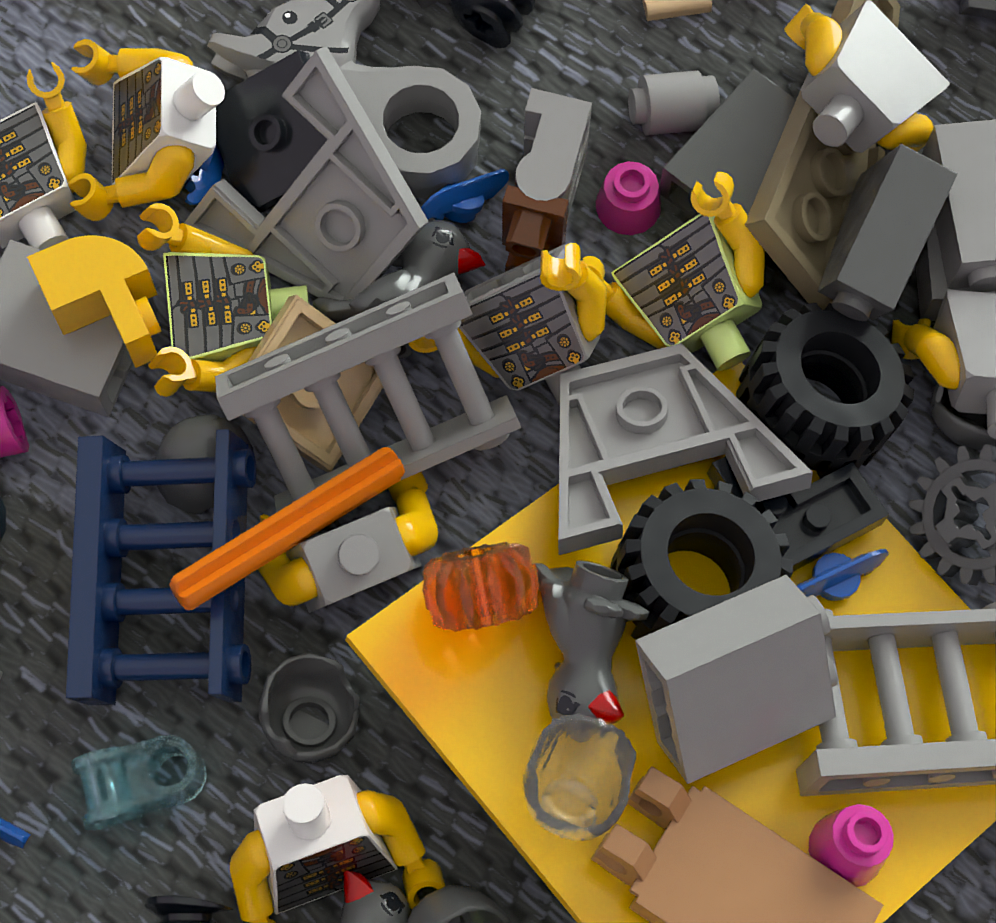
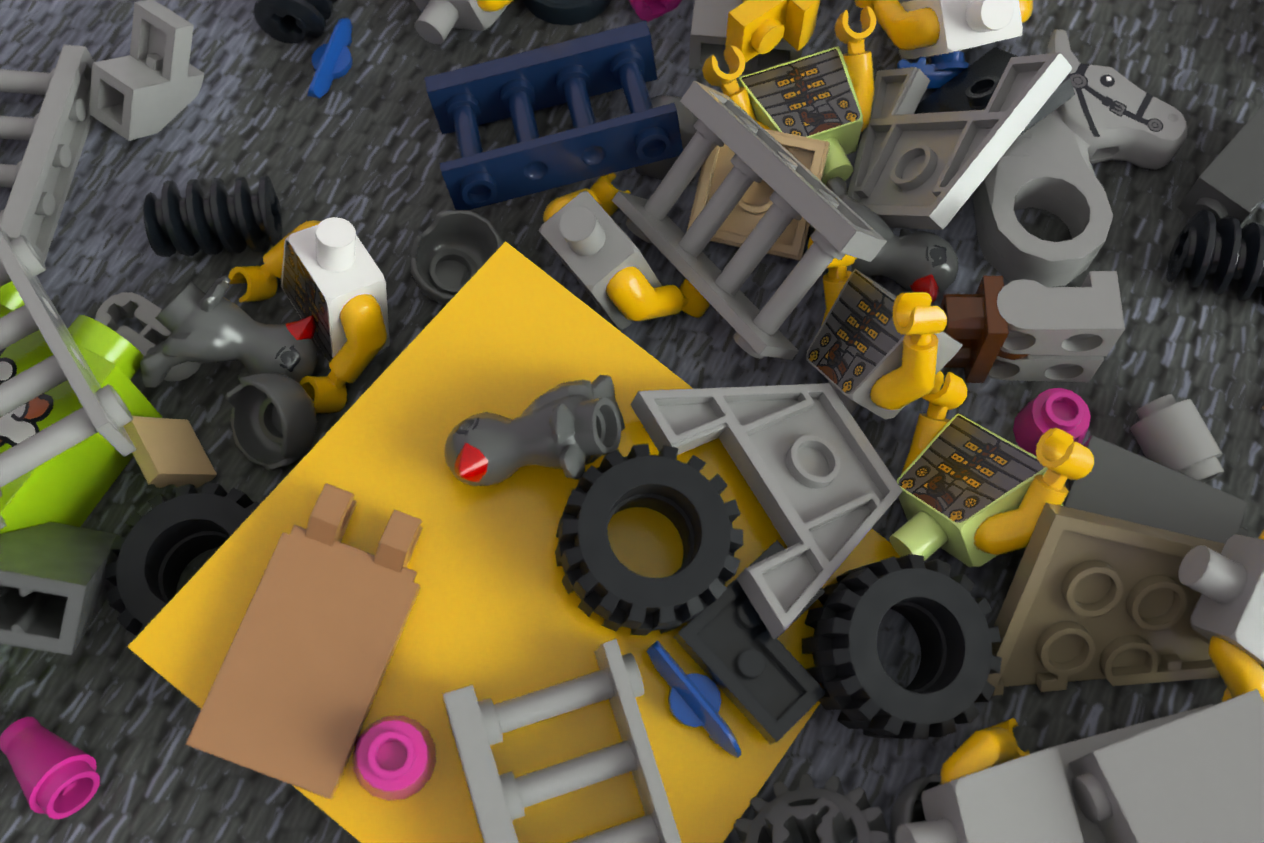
camera: 80 degrees right, 5 degrees down
clear light blue piece [71,735,207,830] -> none
orange axle [169,447,405,610] -> none
blue piece [421,169,509,223] -> none
clear orange gear [422,542,540,632] -> none
clear hair [522,713,636,841] -> none
light grey brick [635,575,838,784] -> none
dark grey slope [817,144,958,321] -> none

